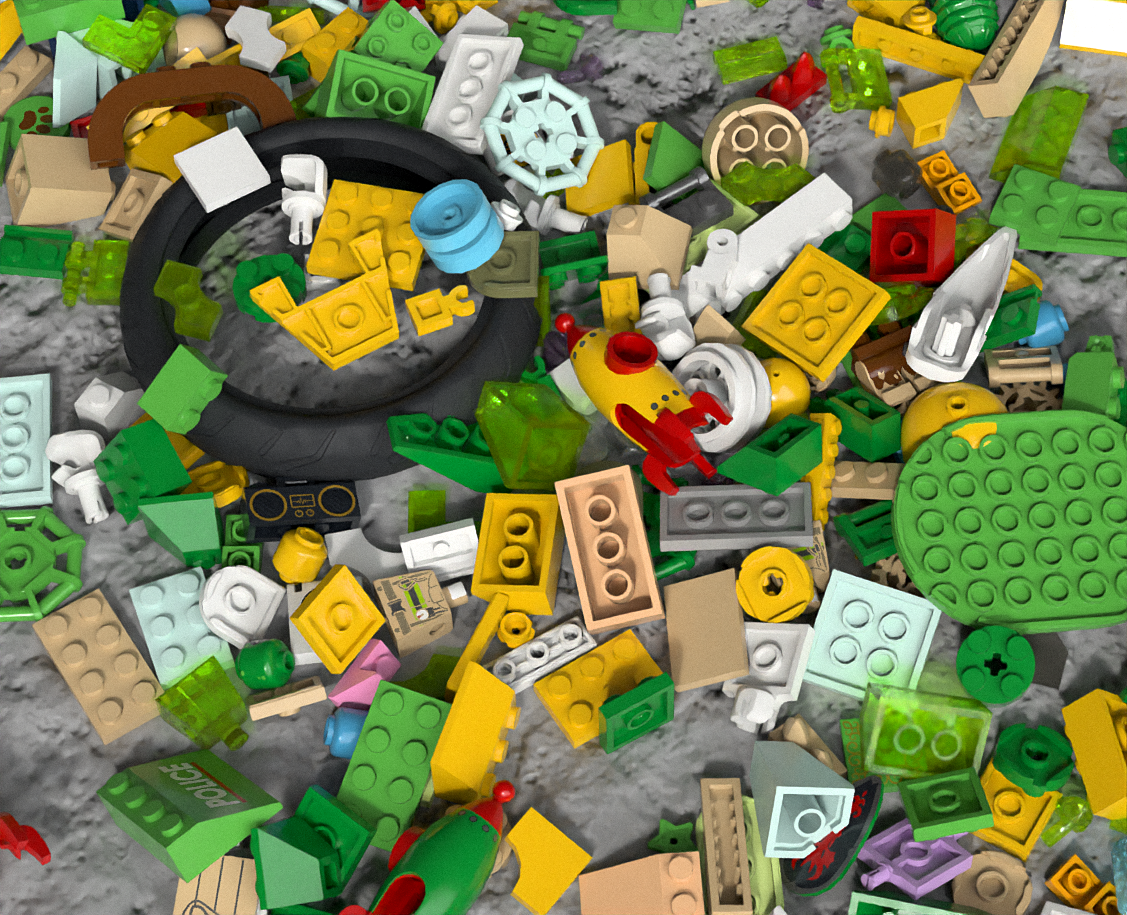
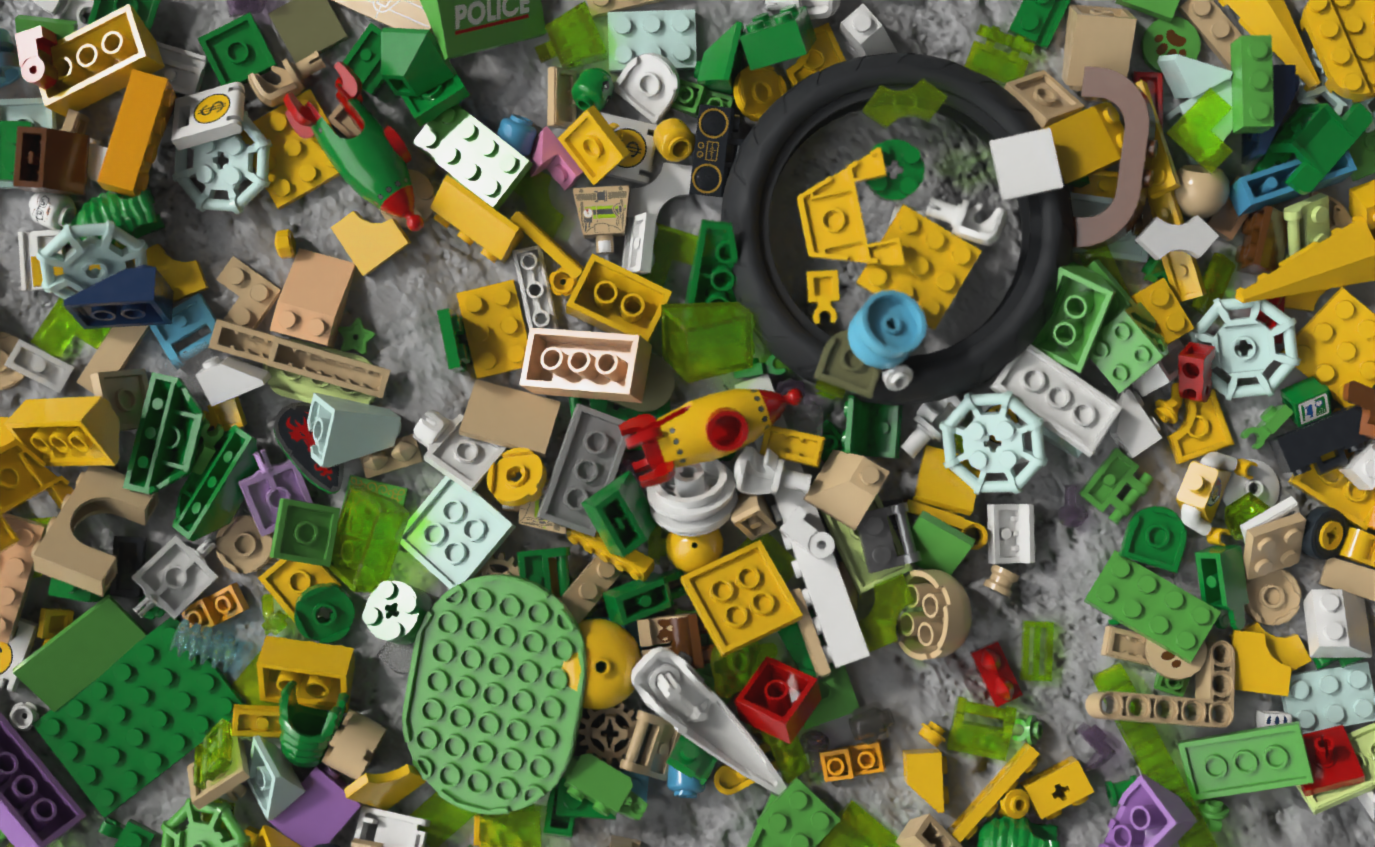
camera: 105 degrees right, 30 degrees up
bright green brick [137,344,228,435] -> none
none -> tan tile [790,588,831,679]
none -> tan wheel [983,564,1020,598]
none -> white bracket [987,504,1036,564]

